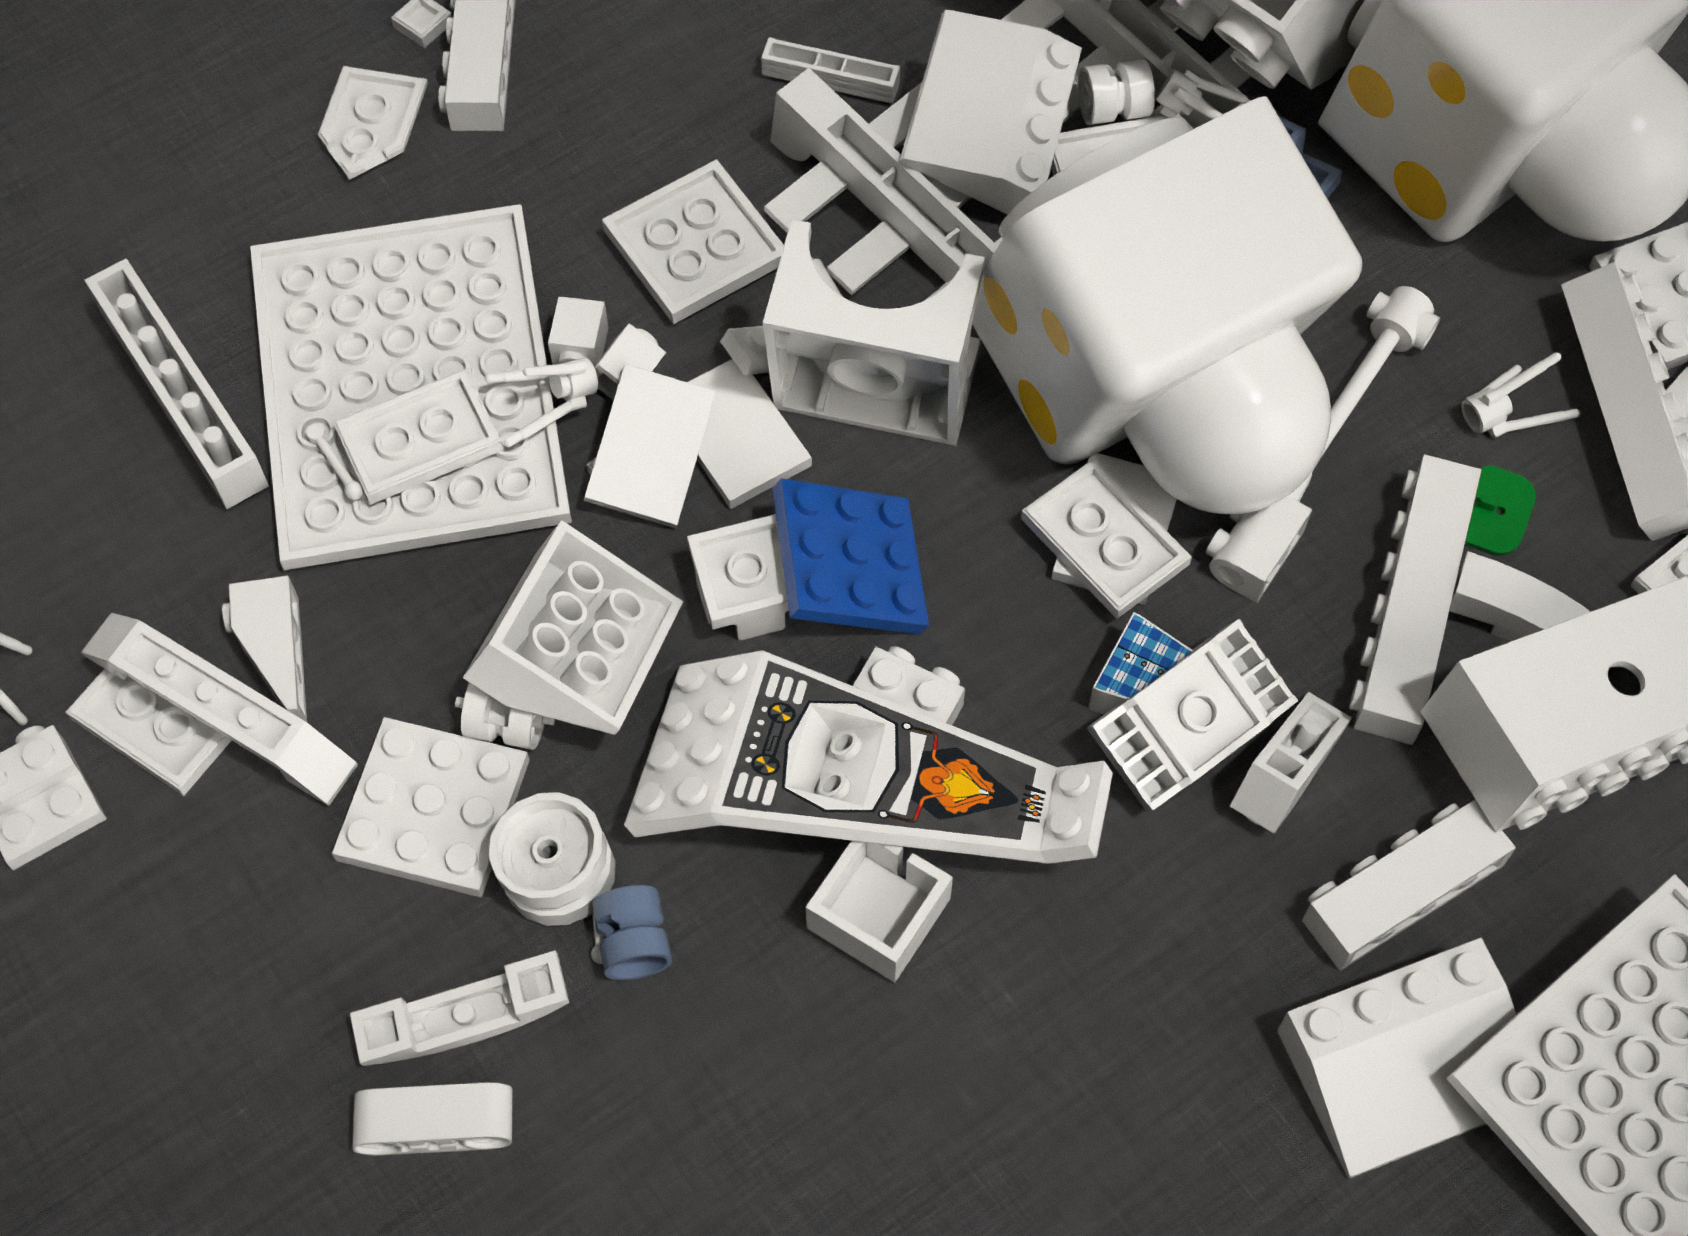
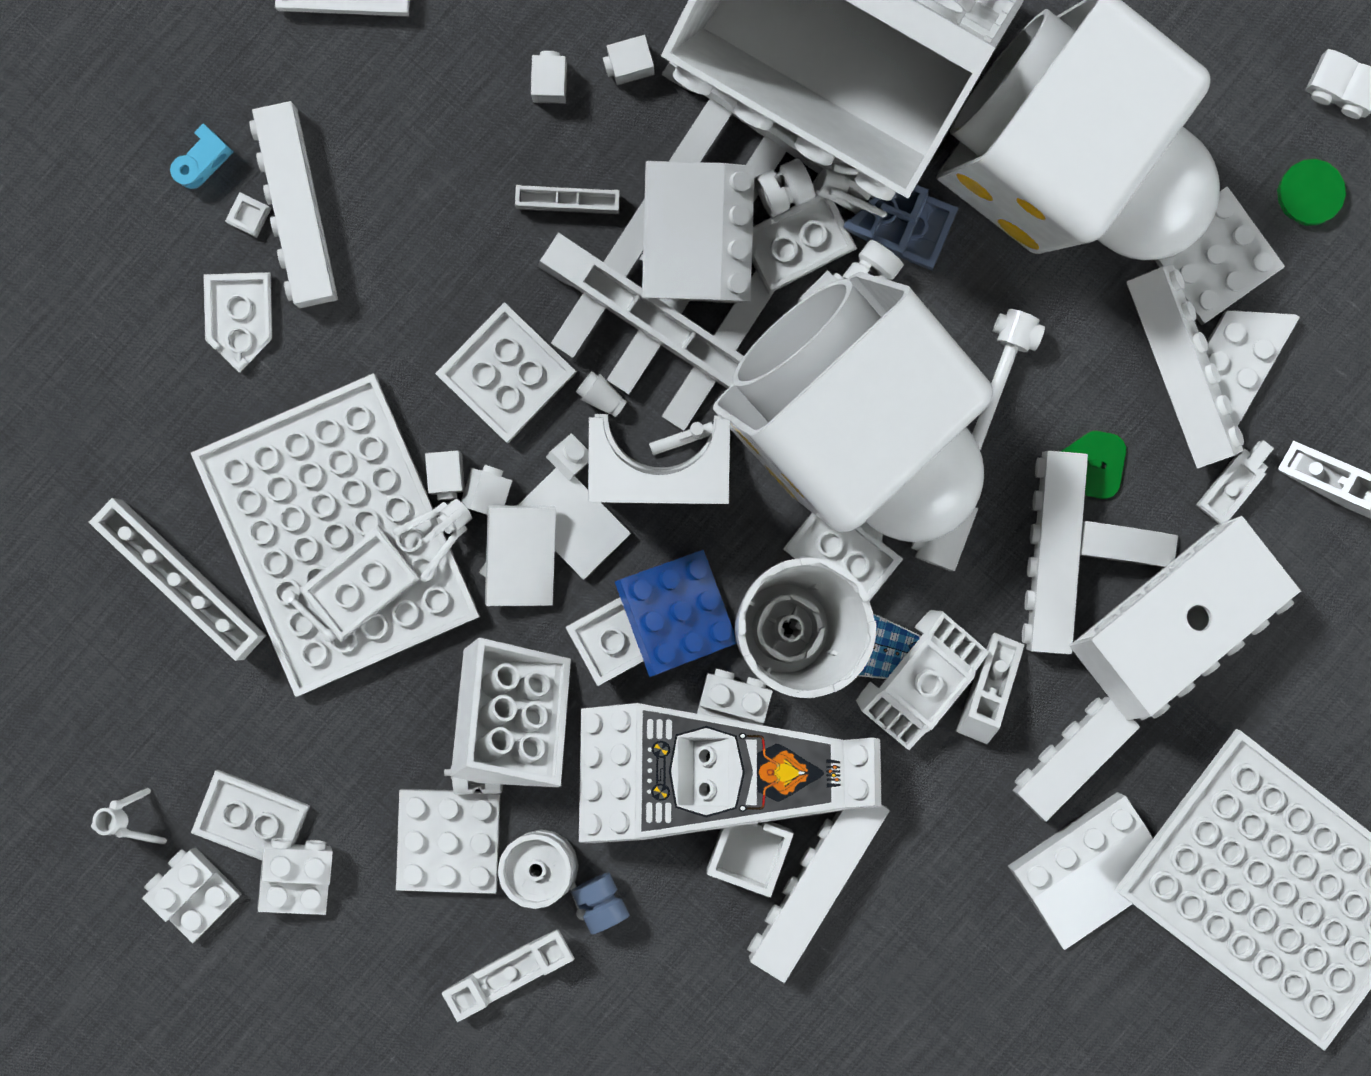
camera: 15 degrees left, 25 degrees up
white slope [81,612,358,806] -> none
white slope [222,575,307,722] -> none
white beam [352,1083,512,1155] -> none
white plant [1461,352,1581,438] -> none
none -> white plate [258,838,333,915]
none -> white cone [735,558,876,698]
none -> white brick [747,804,890,983]

